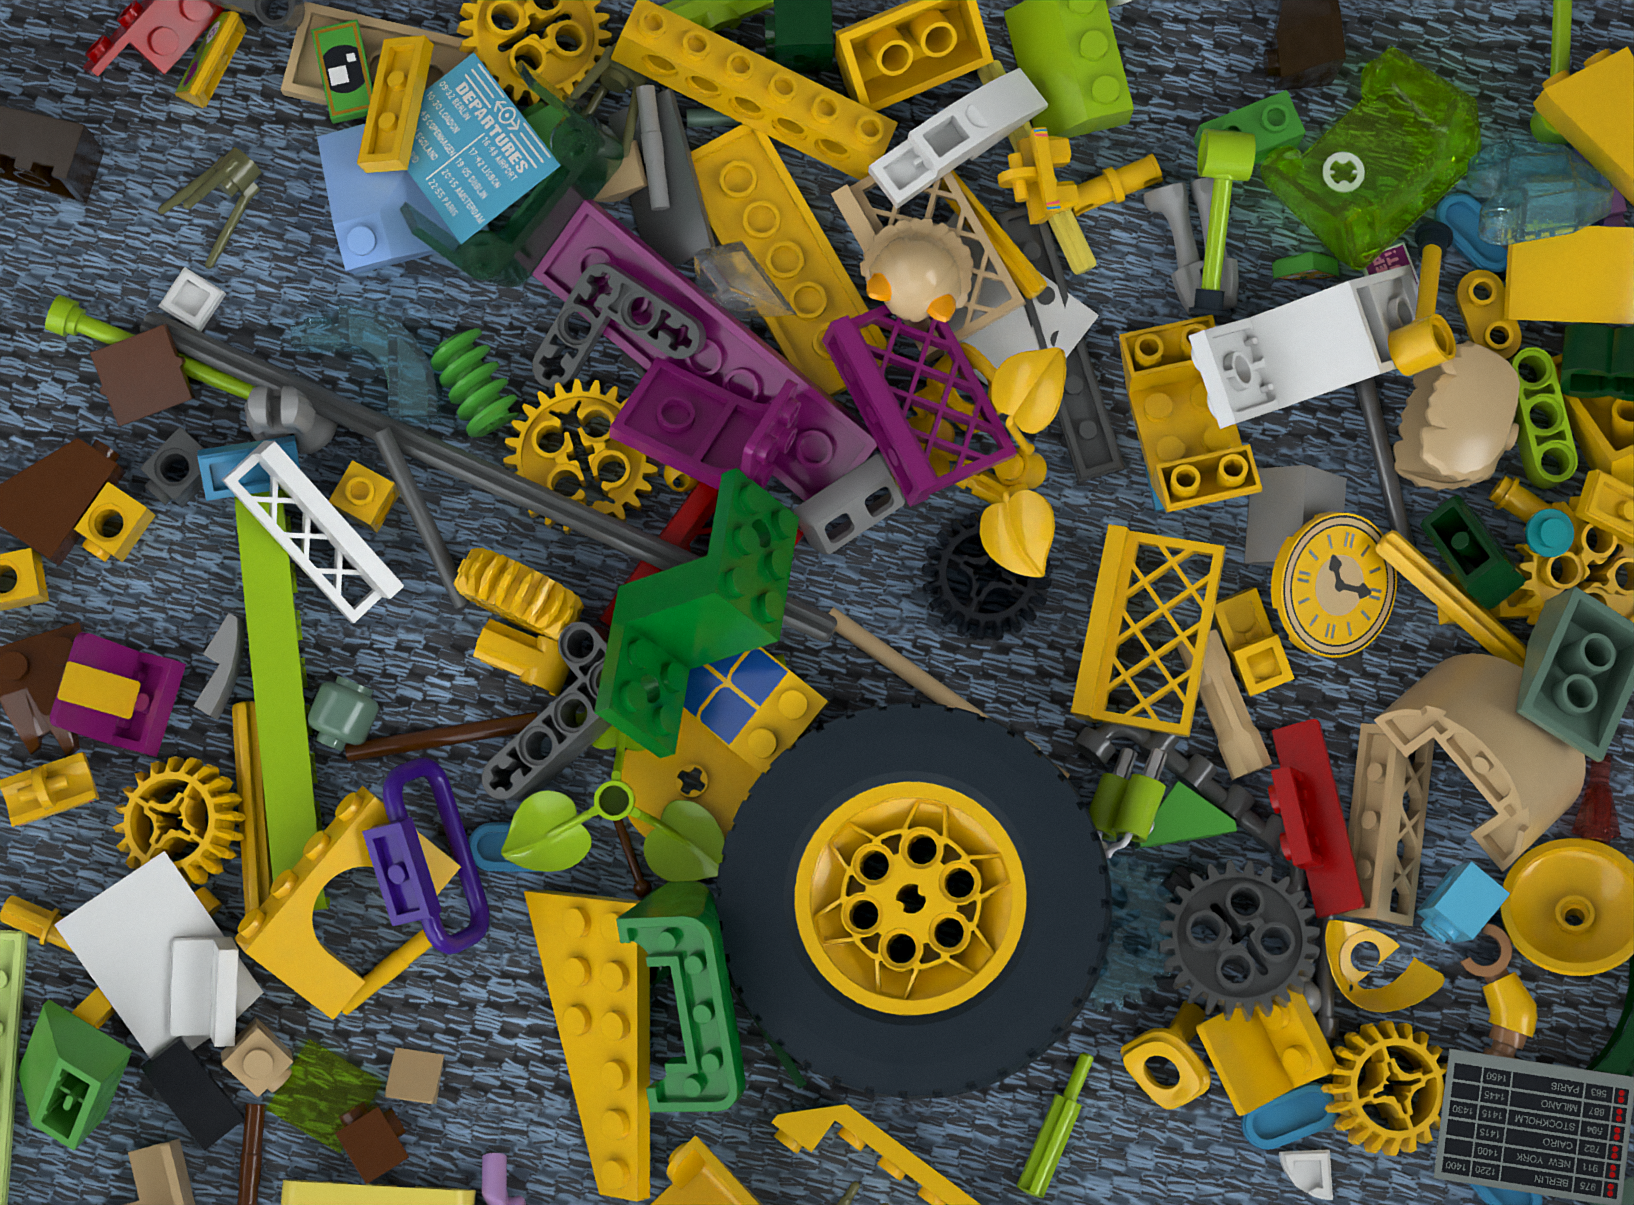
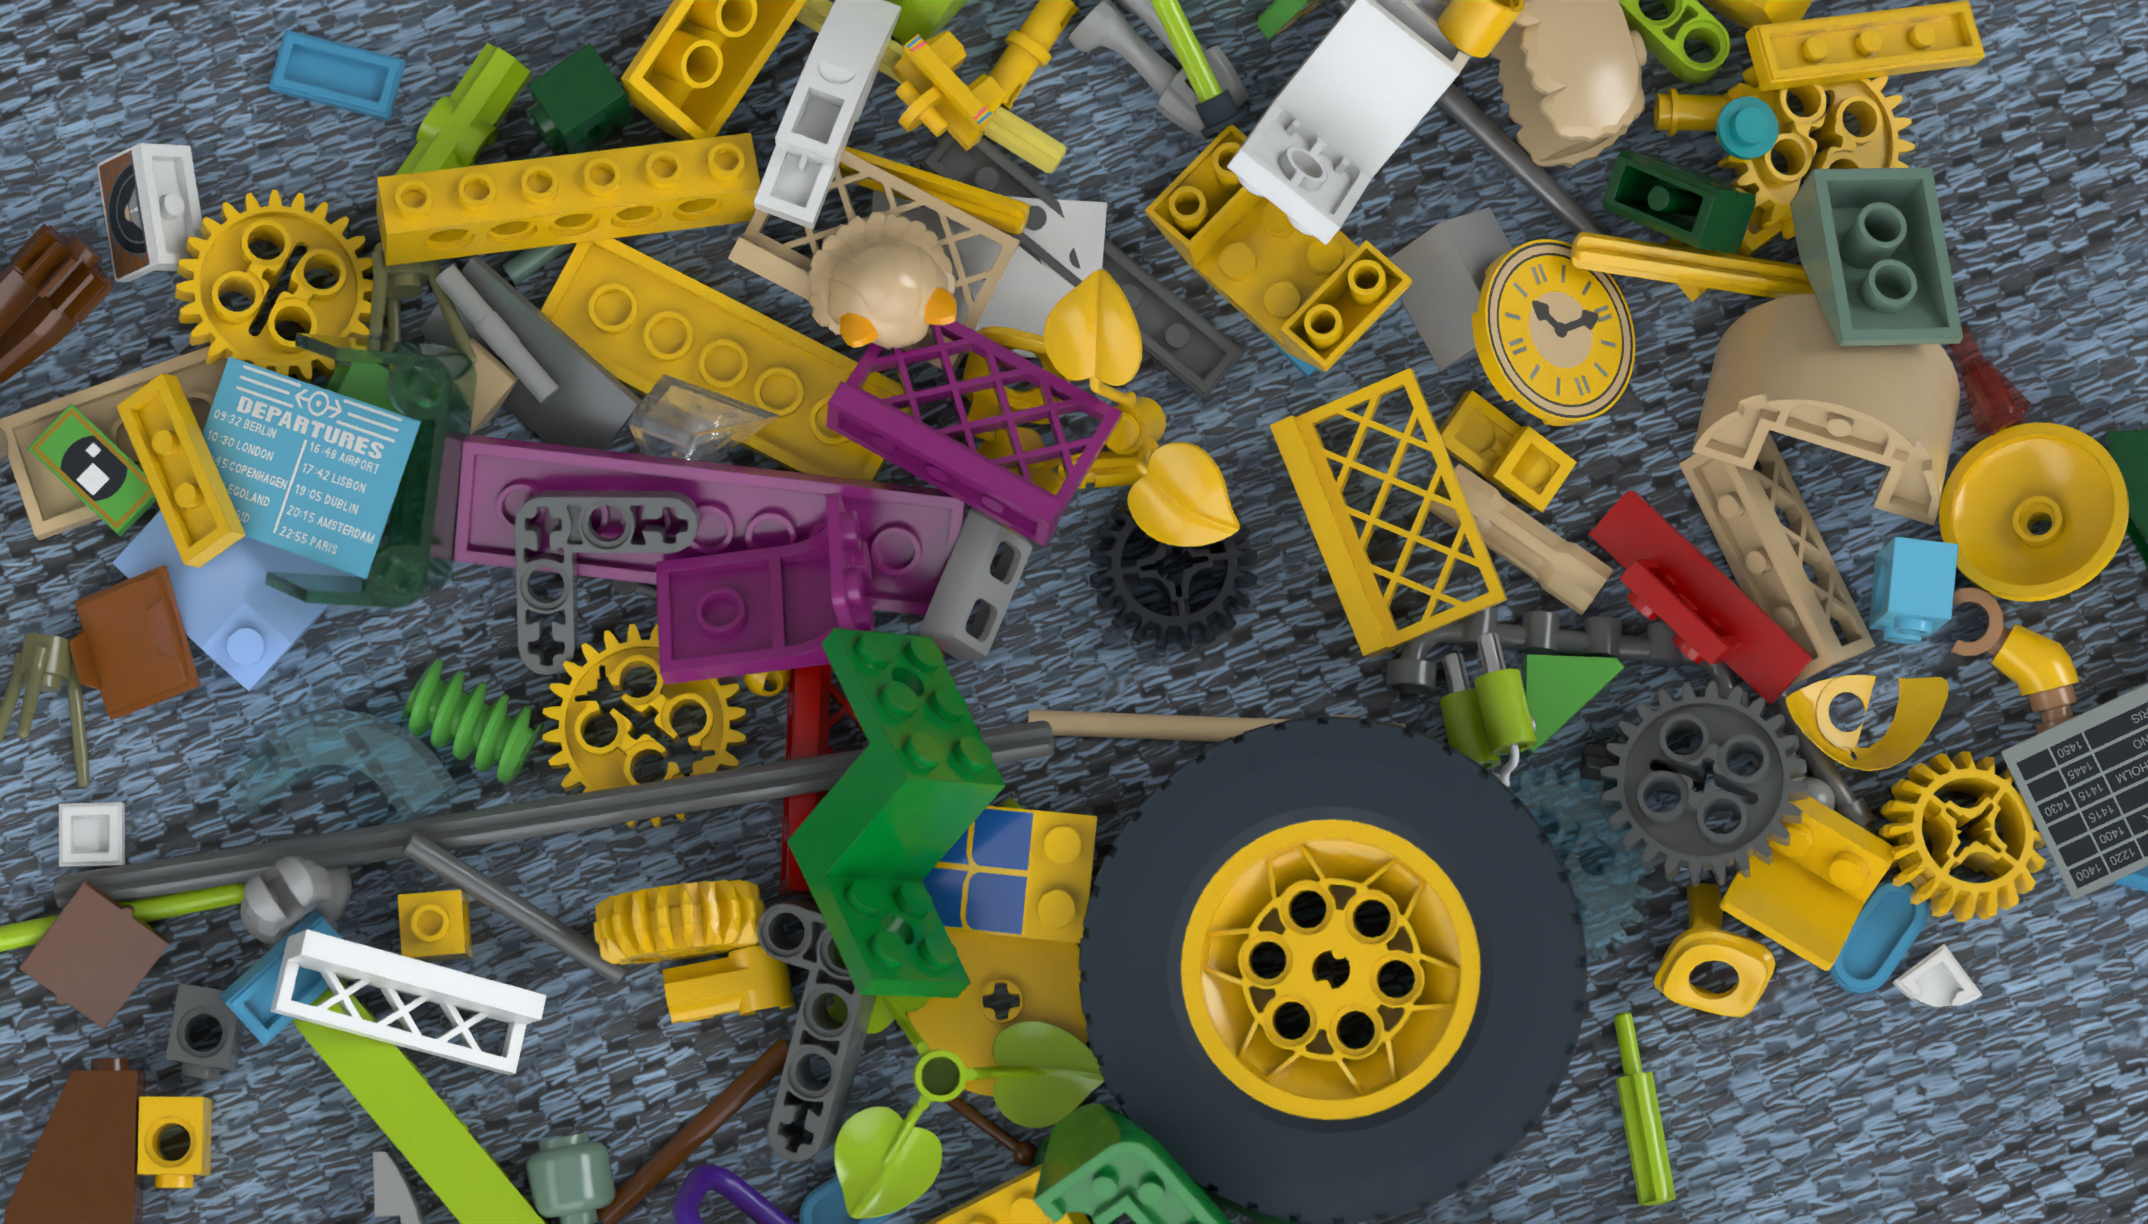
camera: 35 degrees left, 0 degrees up
none -> dark orange piece [68,565,201,720]

